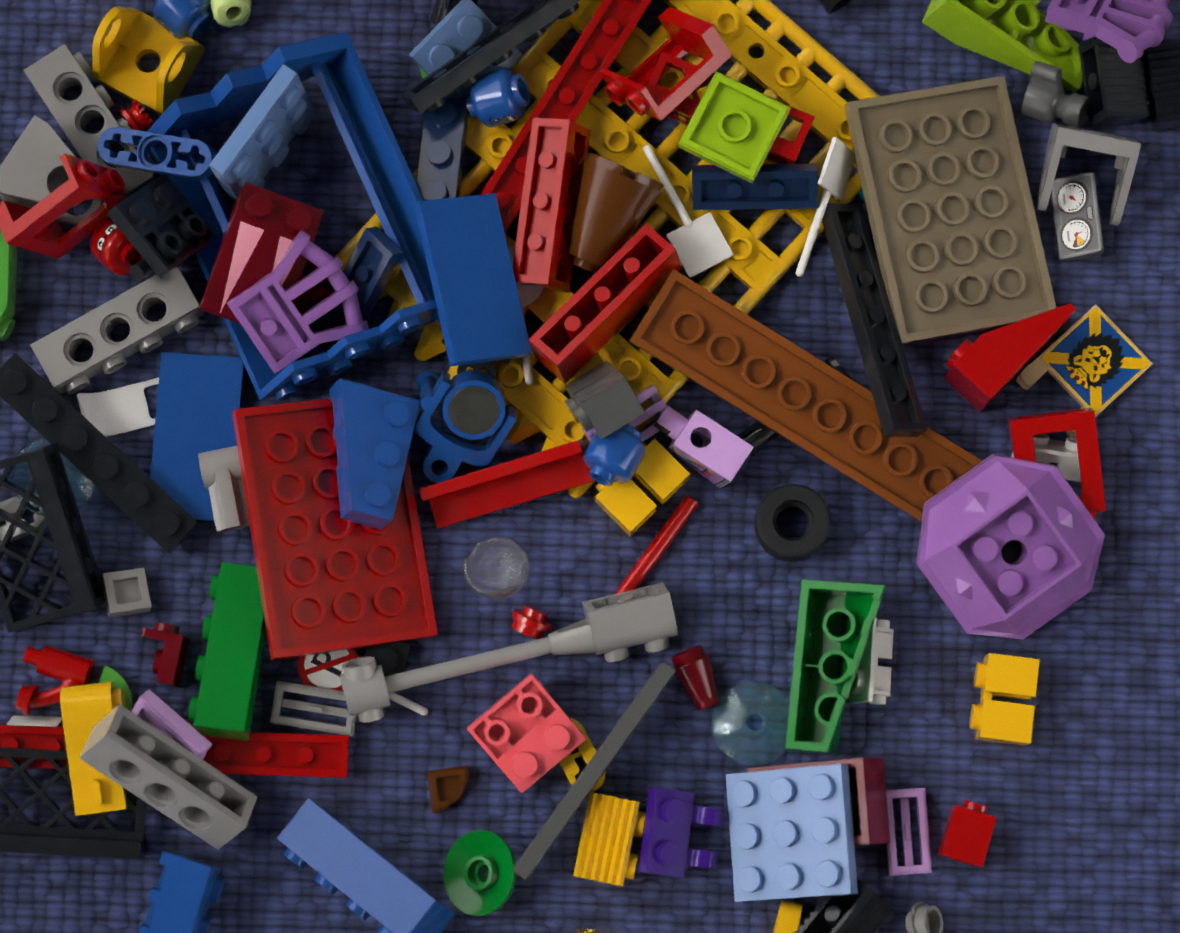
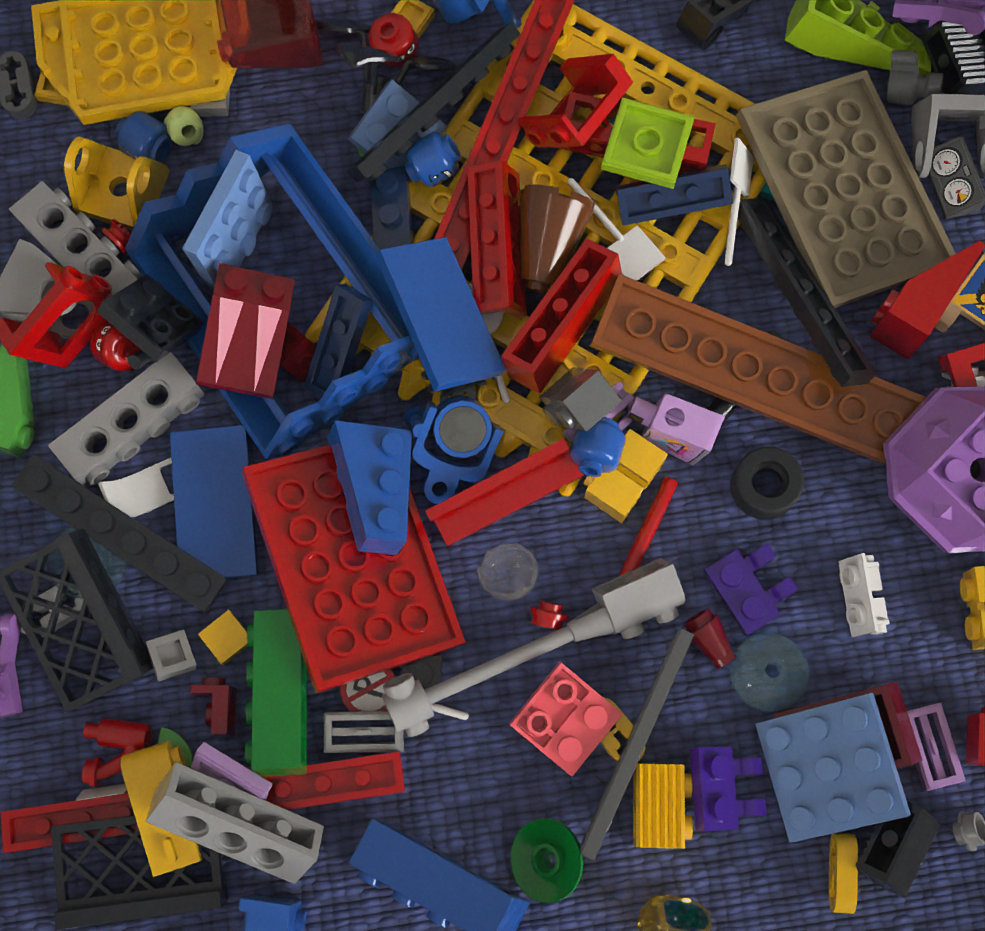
camera: 10 degrees left, 5 degrees down
blue beam [98,127,217,180] -> none
light grey piece [198,445,250,533] -> none
medium lavender plate [227,230,369,374] -> none
reddish brown tile [427,765,470,814] -> none
green wedge [785,579,886,756] -> none
none -> yellow tile [198,610,248,666]
none -> dark purple plate [703,543,798,636]

